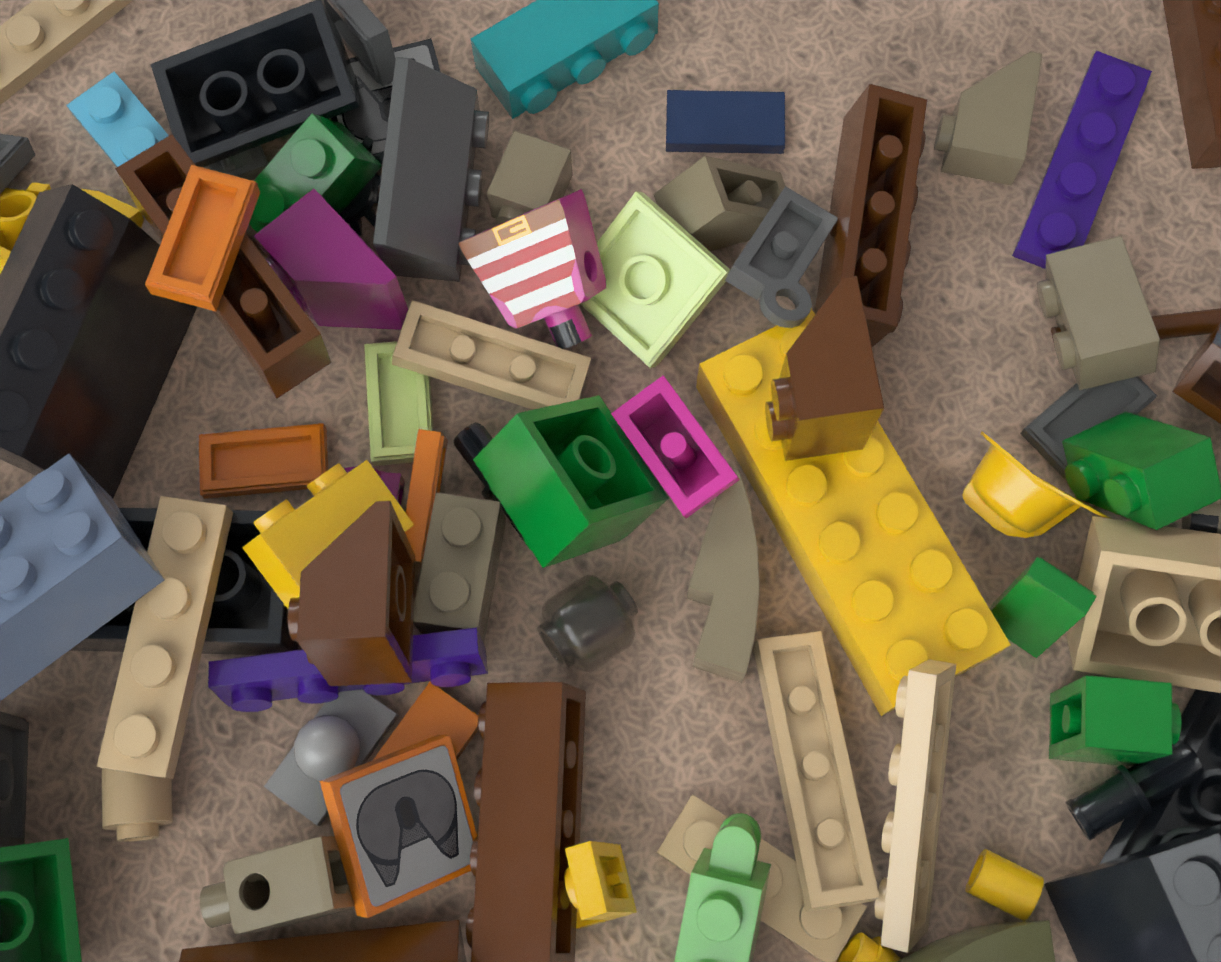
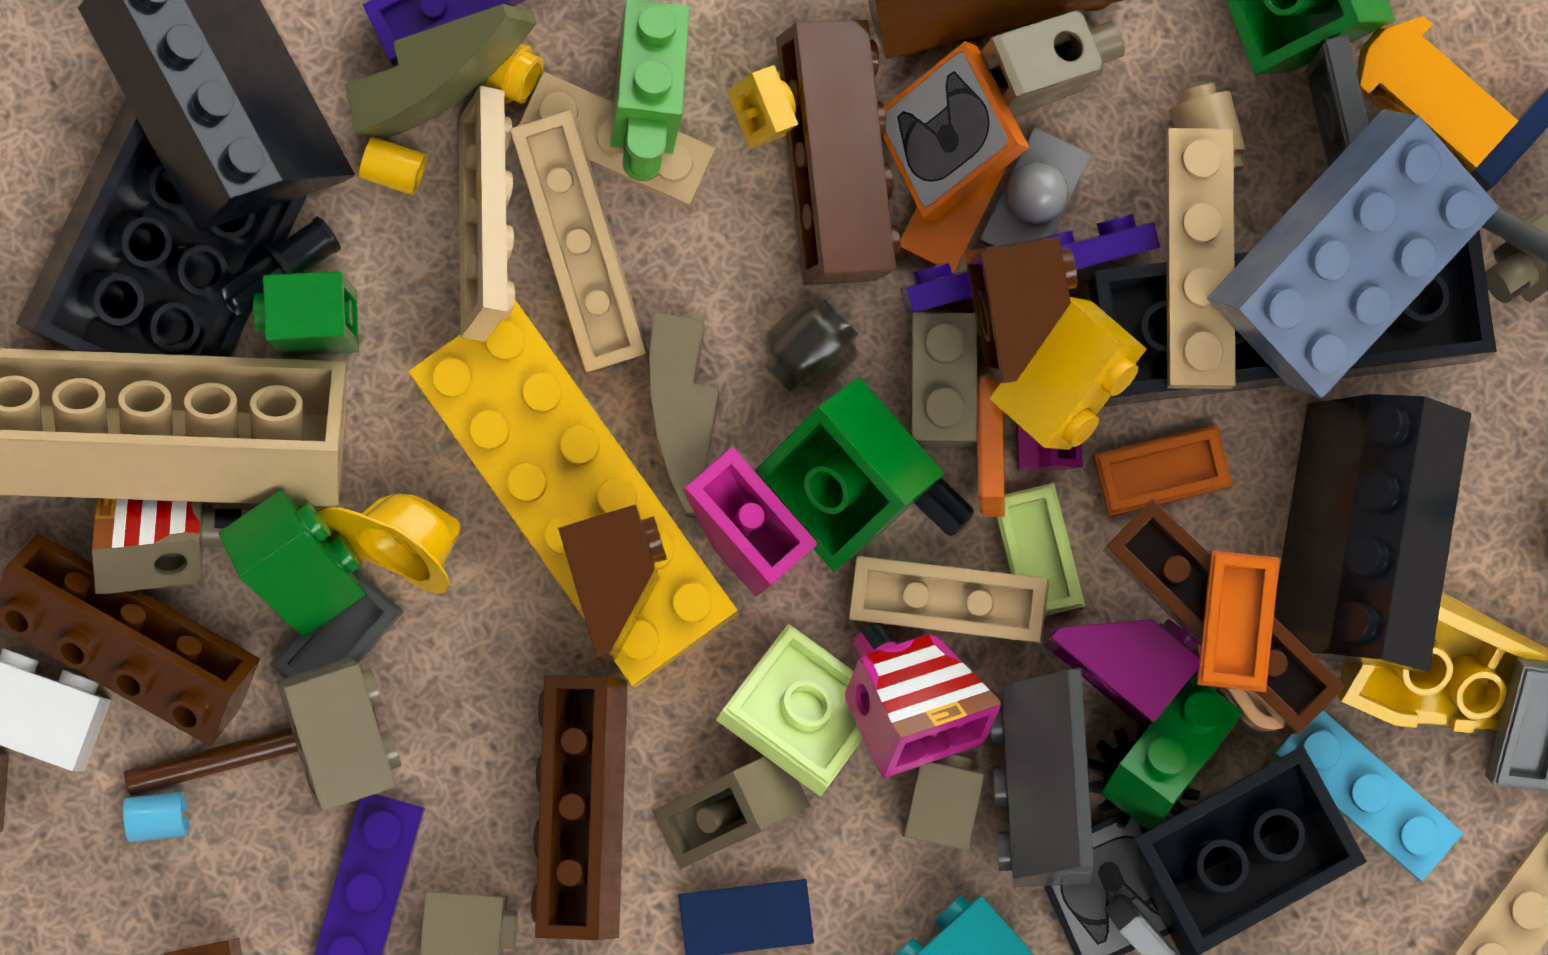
camera: 170 degrees right, 10 degrees up
dark grey hinge [725,186,838,328] -> none
green tile [989,557,1097,658] -> none

